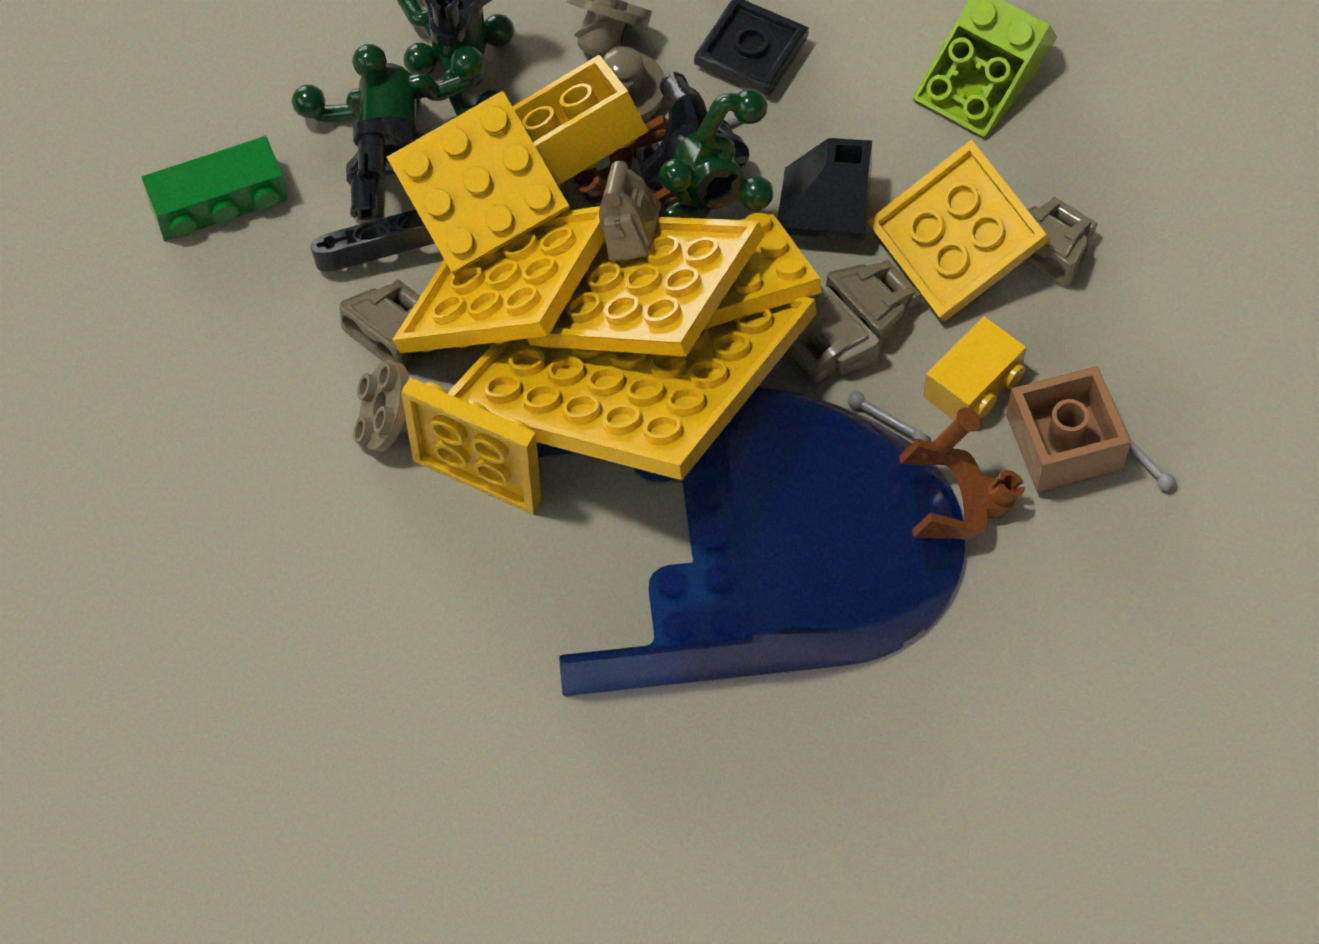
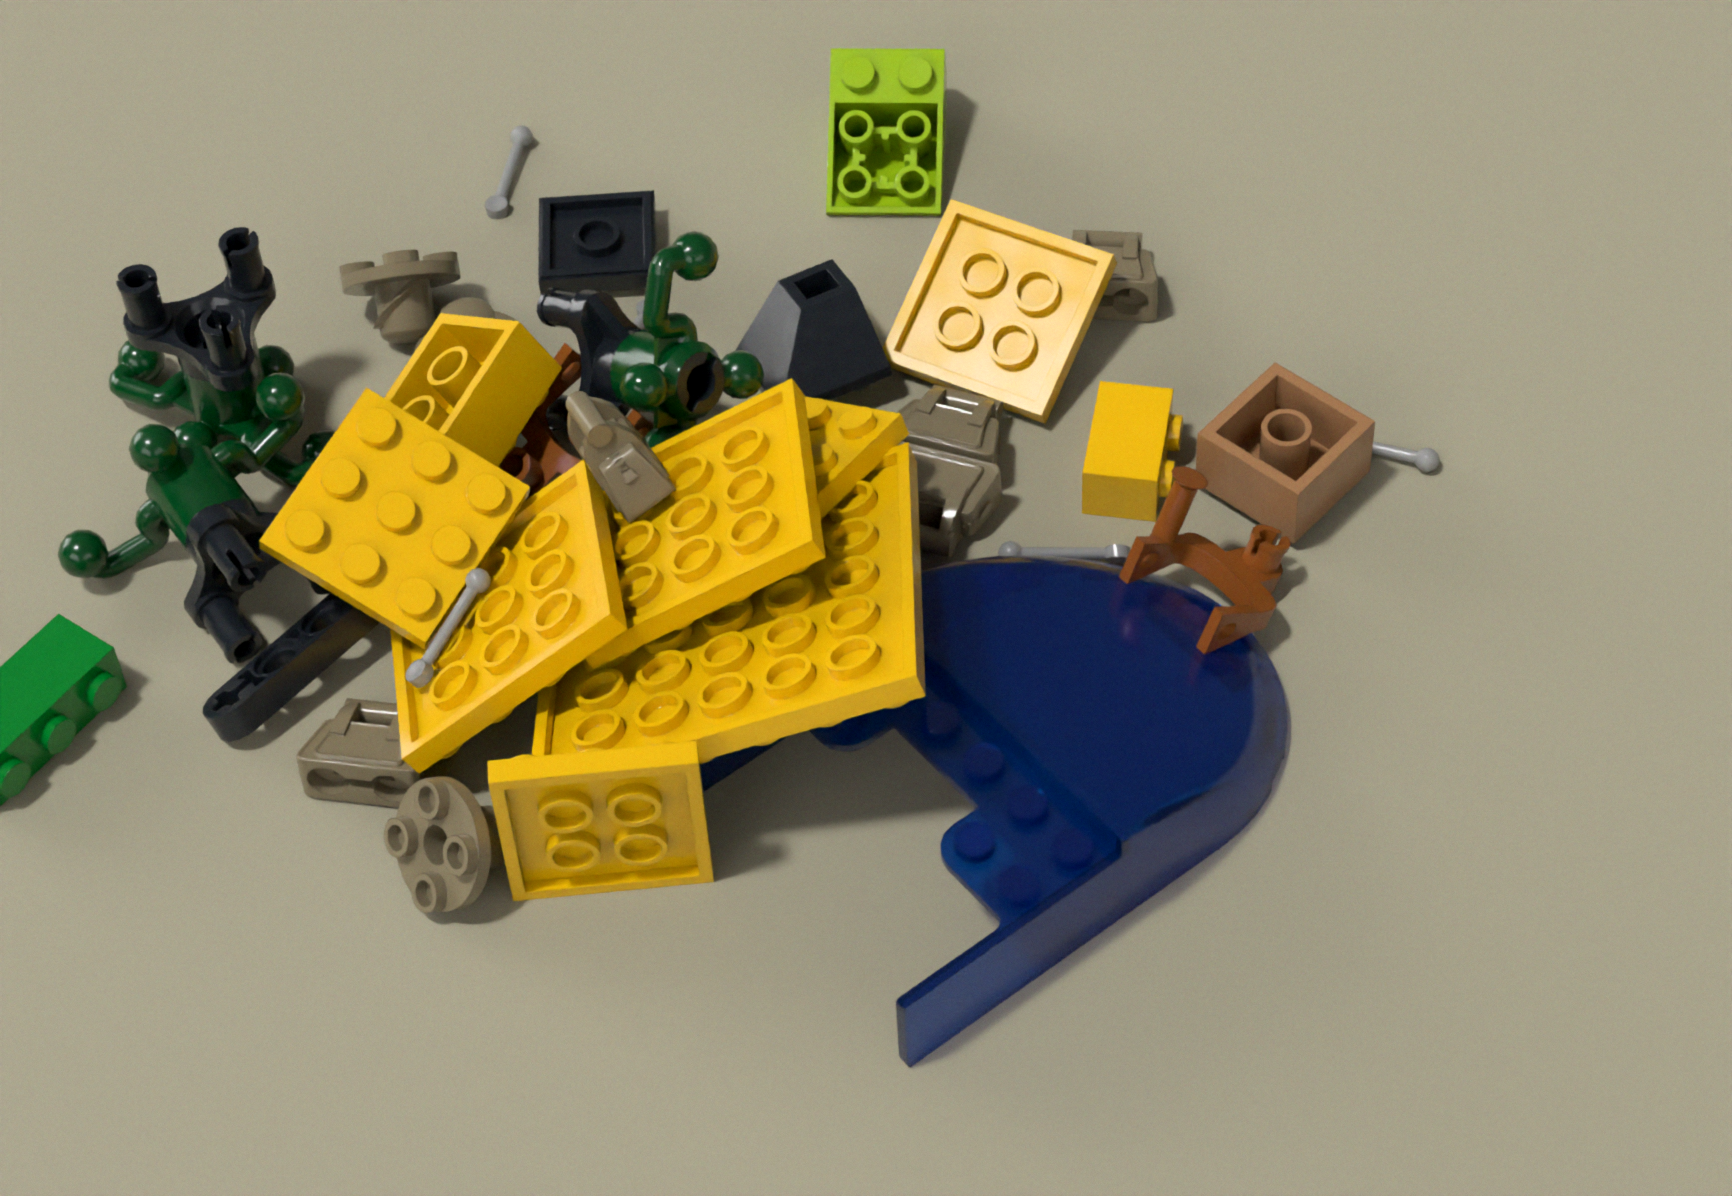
camera: 30 degrees left, 10 degrees down
none -> light grey hinge [405,568,491,688]

